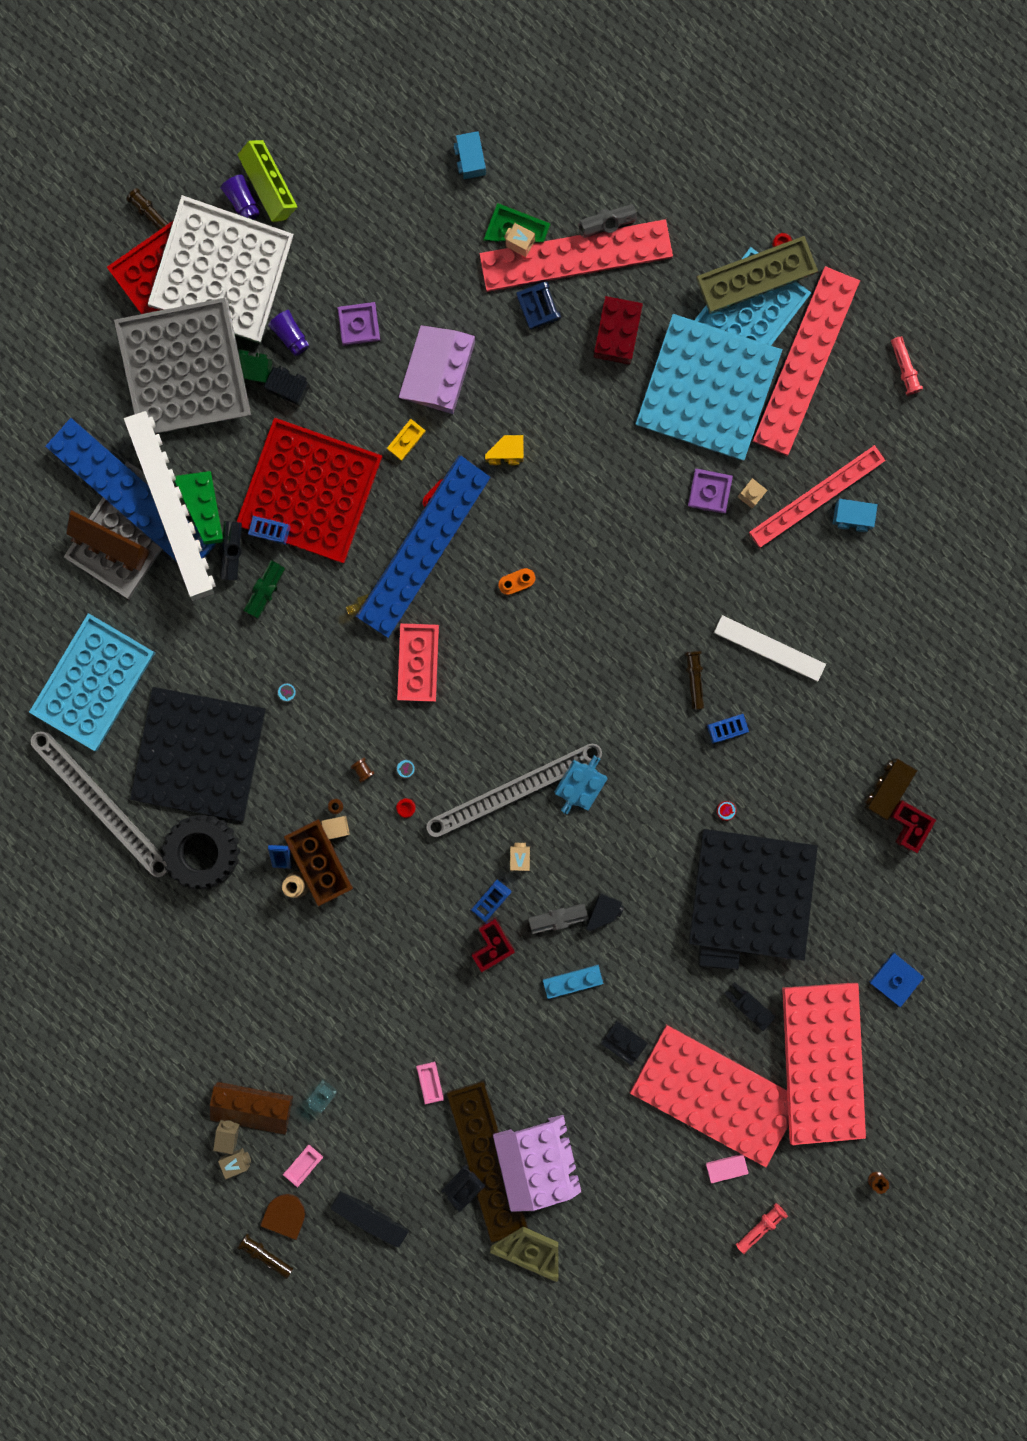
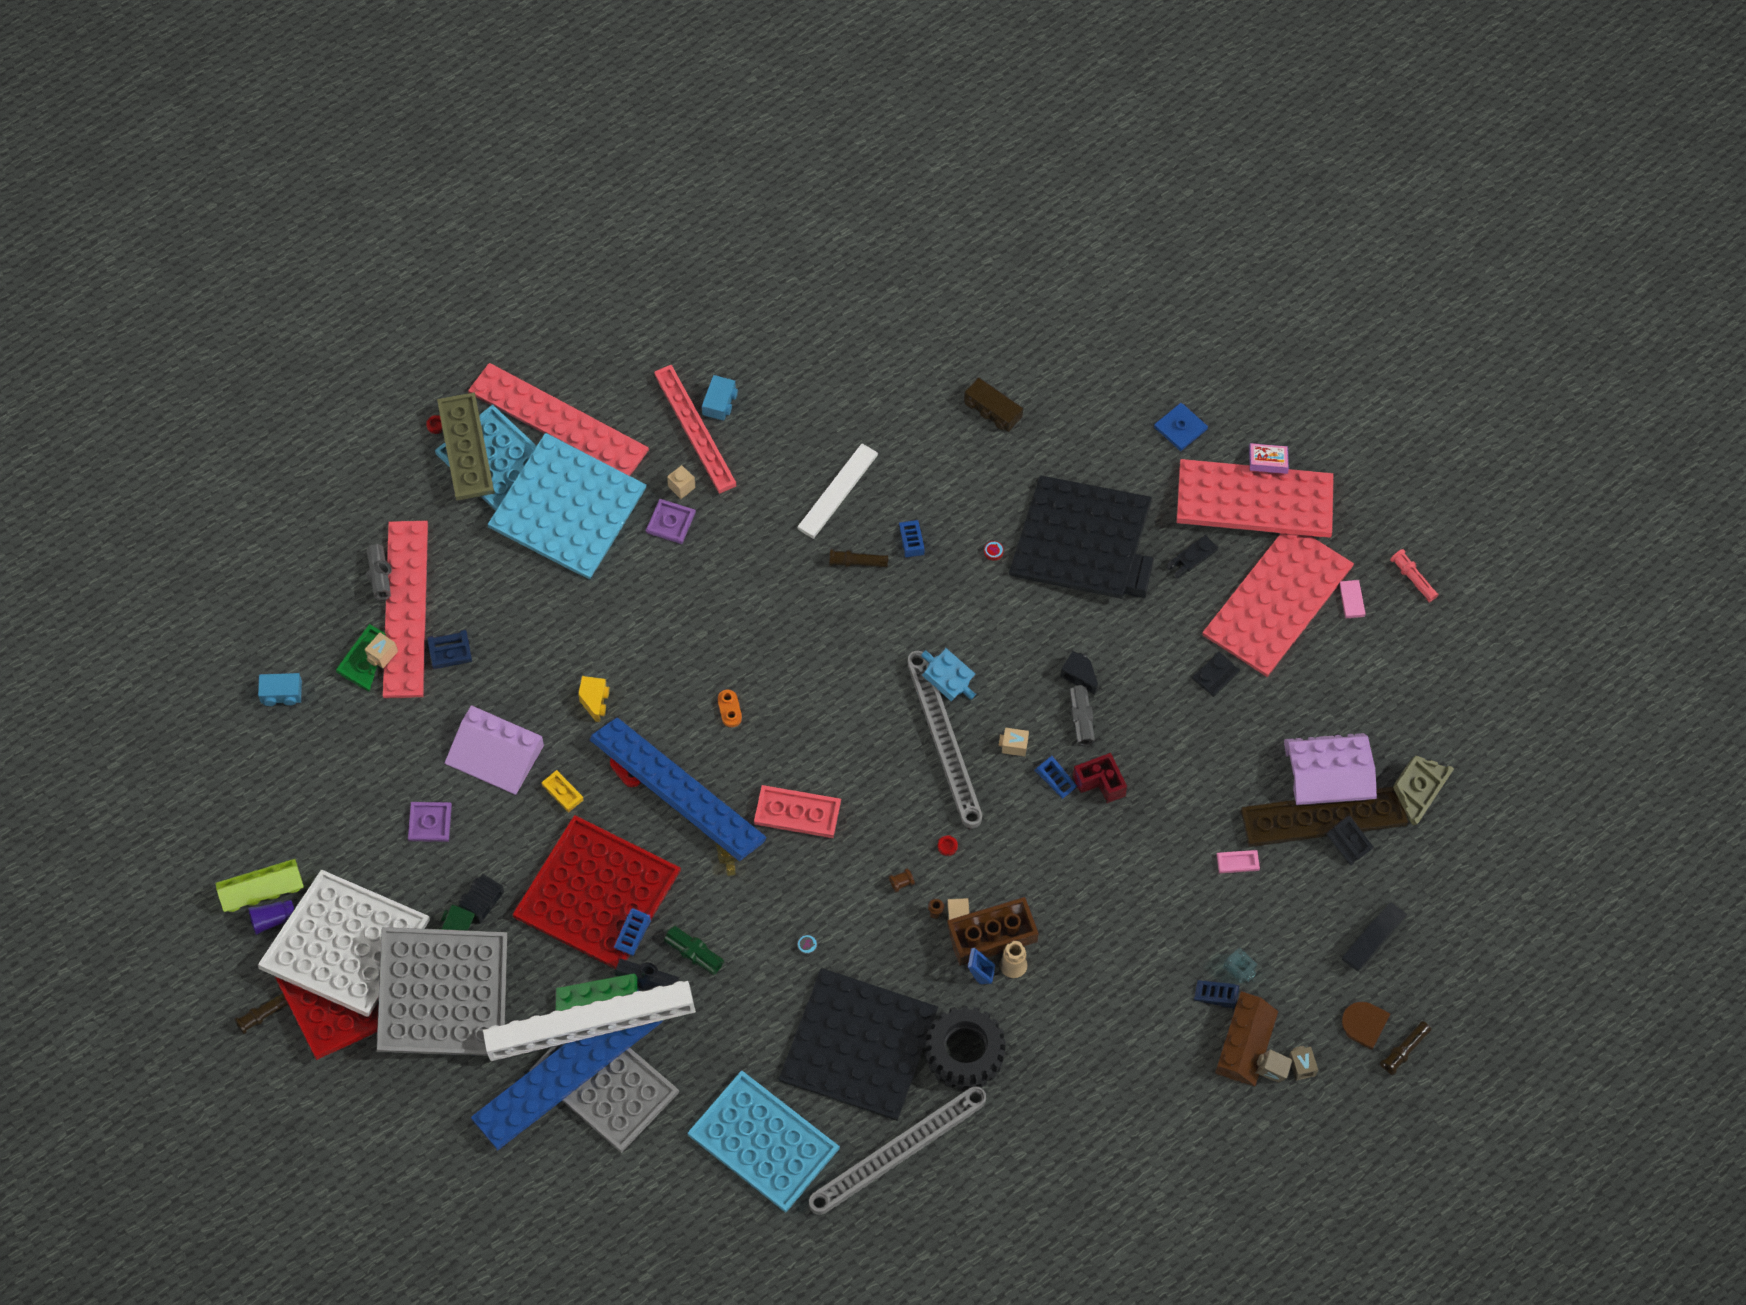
camera: 80 degrees left, 25 degrees down
reddish brown slope [66,510,150,572] -> none
dark purple plant [268,310,309,356] -> none
bright pink tile [283,1144,323,1188] -> none
tile [396,759,416,778] -> none
dark azure plate [543,965,603,999] -> none
dark red brick [593,296,643,365] -> none
reddish brown bush [868,1172,889,1194] -> none
coral pin [890,336,923,396] -> none
dark red brick [890,800,936,854] -> none
none -> dark blue slope [1194,980,1240,1009]
none -> tile [1249,443,1289,474]

